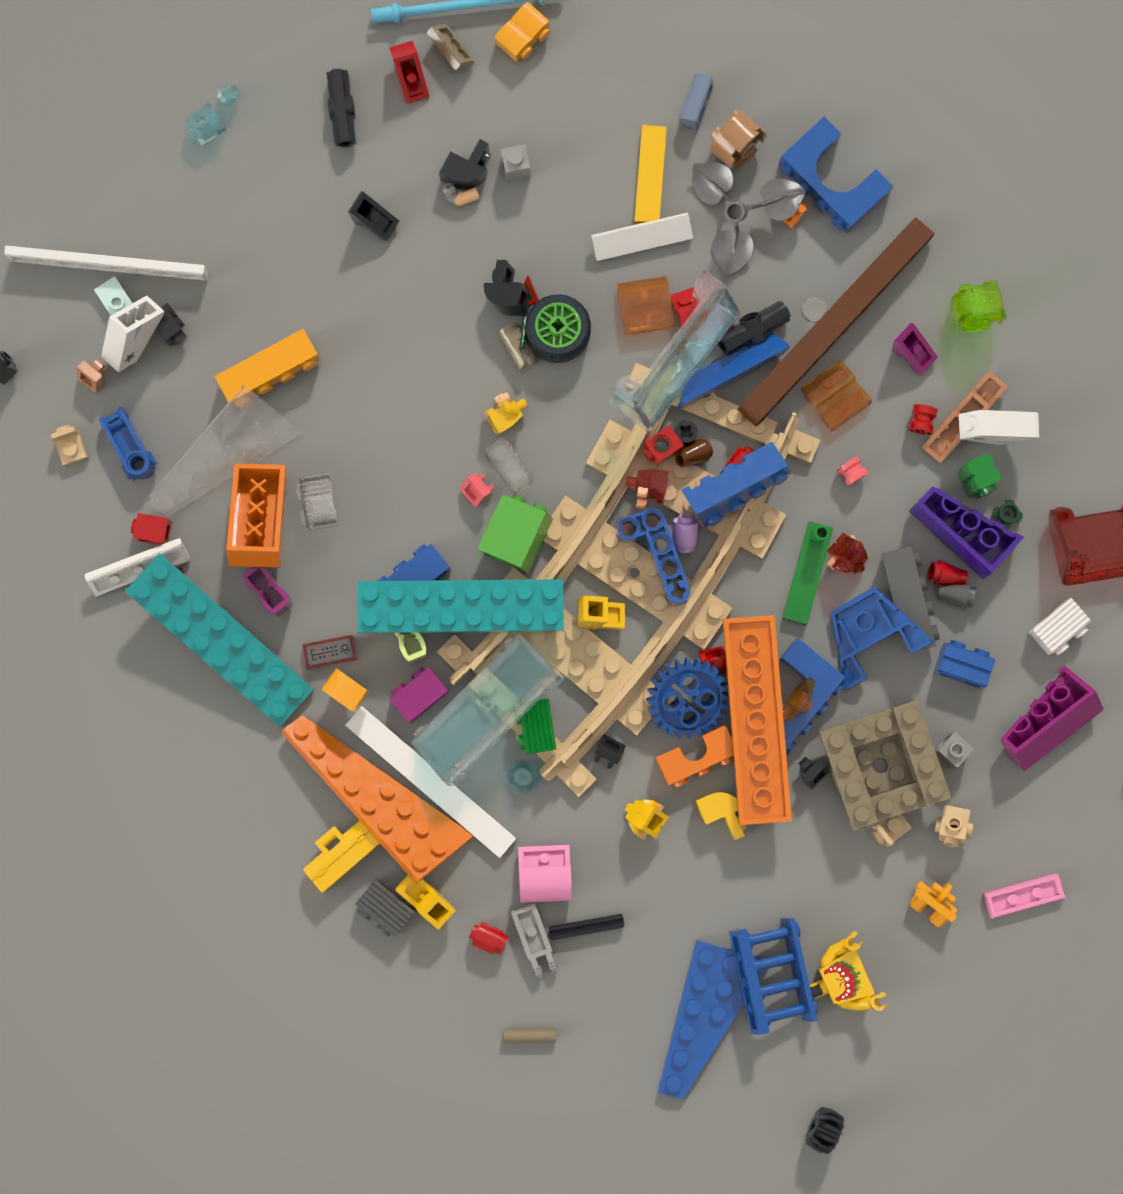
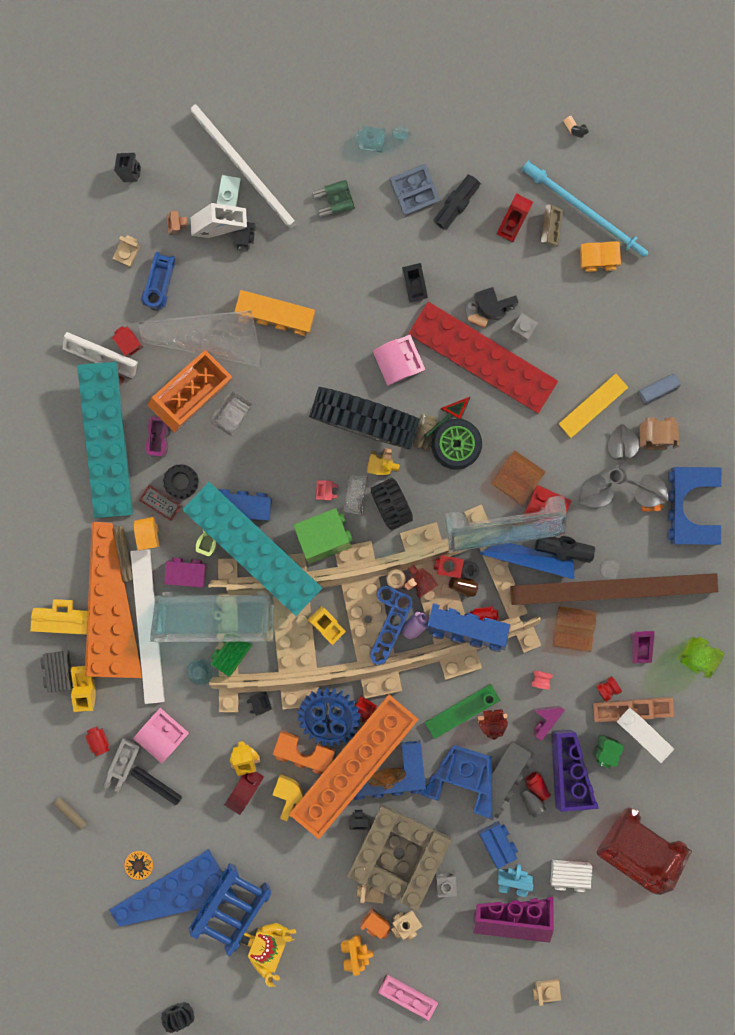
camera: 45 degrees right, 5 degrees up
black brick [484,260,530,316] -> none
white tile [591,213,693,261] -> none
dark green plate [992,499,1023,529] -> none
none -> dark tan axle [113,526,133,582]
none -> piece [124,851,153,880]
none -> black tyre [163,464,199,499]
none -> dark red brick [224,772,264,815]
none -> black wheel [309,387,420,449]
none -> clear green piece [313,180,355,217]
none -> orange brick [360,908,391,939]
none -> black tyre [371,478,413,531]
none -> bright pink brick [373,335,425,386]
none -> tan tile [386,569,406,589]
none -> sand blue slope [389,164,440,215]
none -> red plate [408,301,558,414]
none -> medium azure hips [498,864,533,897]
none -> magenta slope [533,706,565,741]

